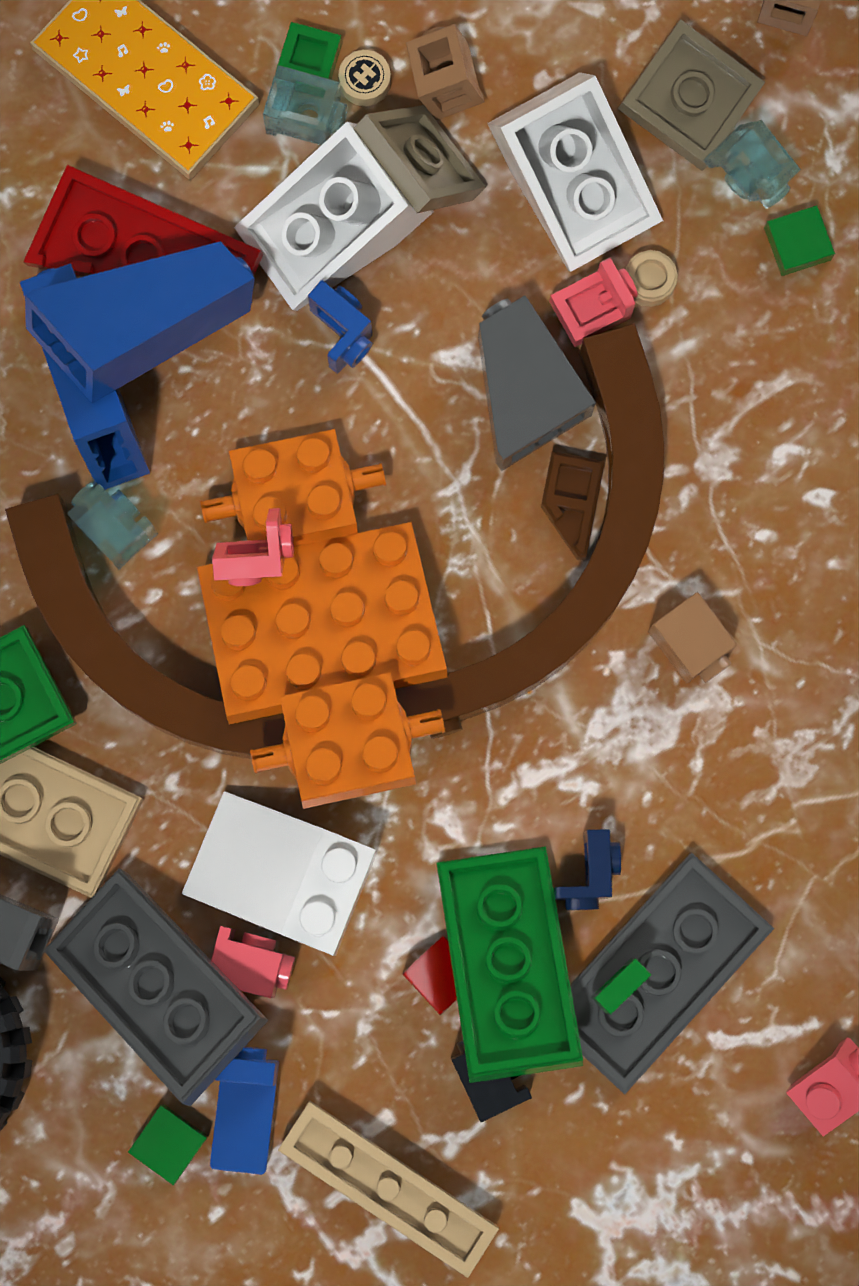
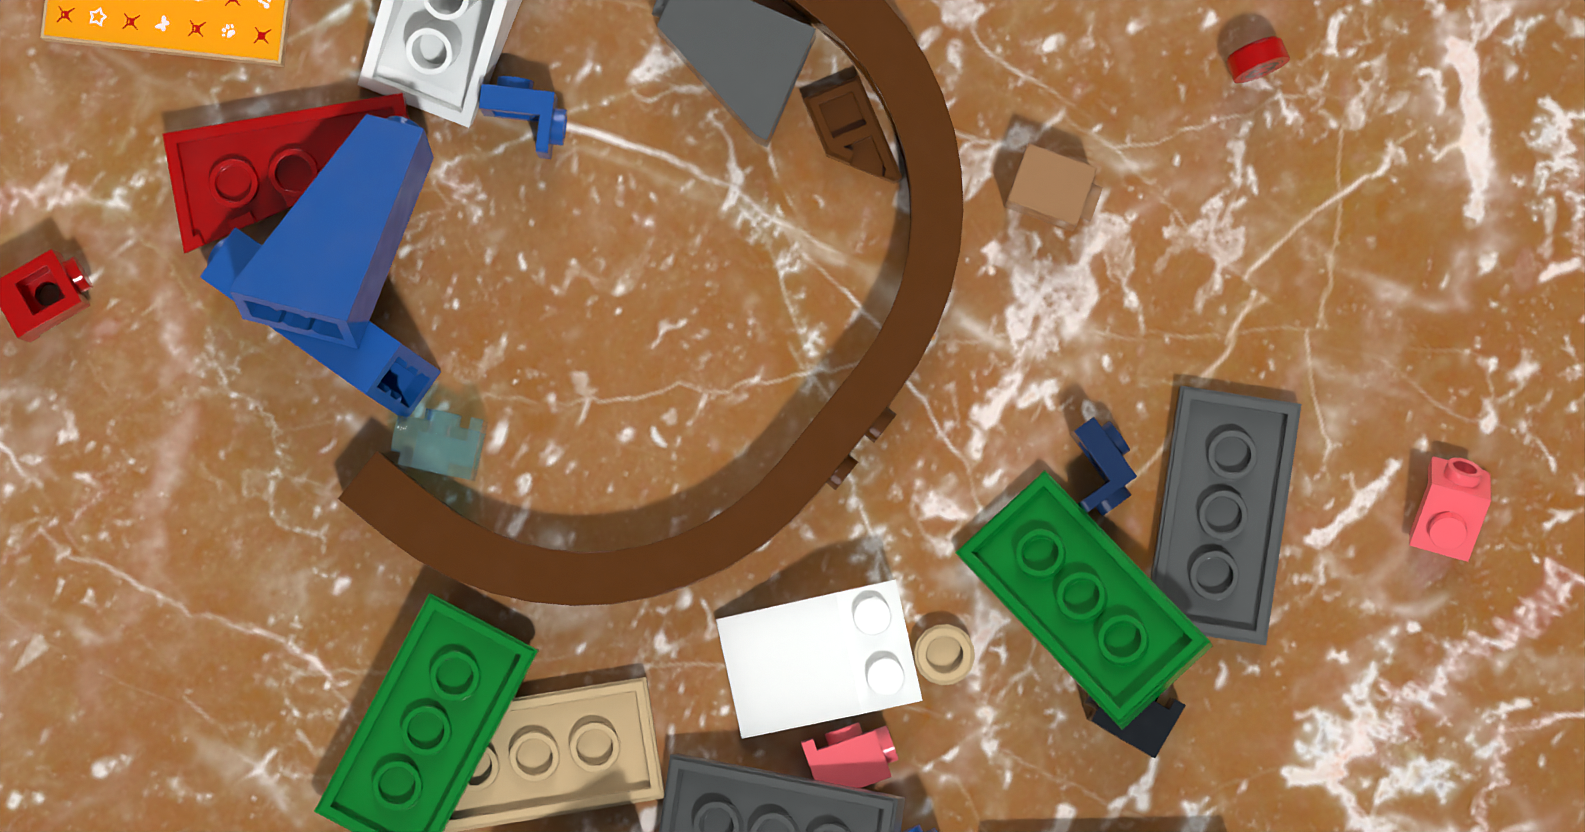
camera: 30 degrees left, 5 degrees up
orange piece [197,429,448,809] -> none
coral bracket [212,508,294,586] -> none
red slope [402,936,457,1015] -> none
green tile [591,958,652,1015] -> none
none -> tan tile [914,624,975,685]

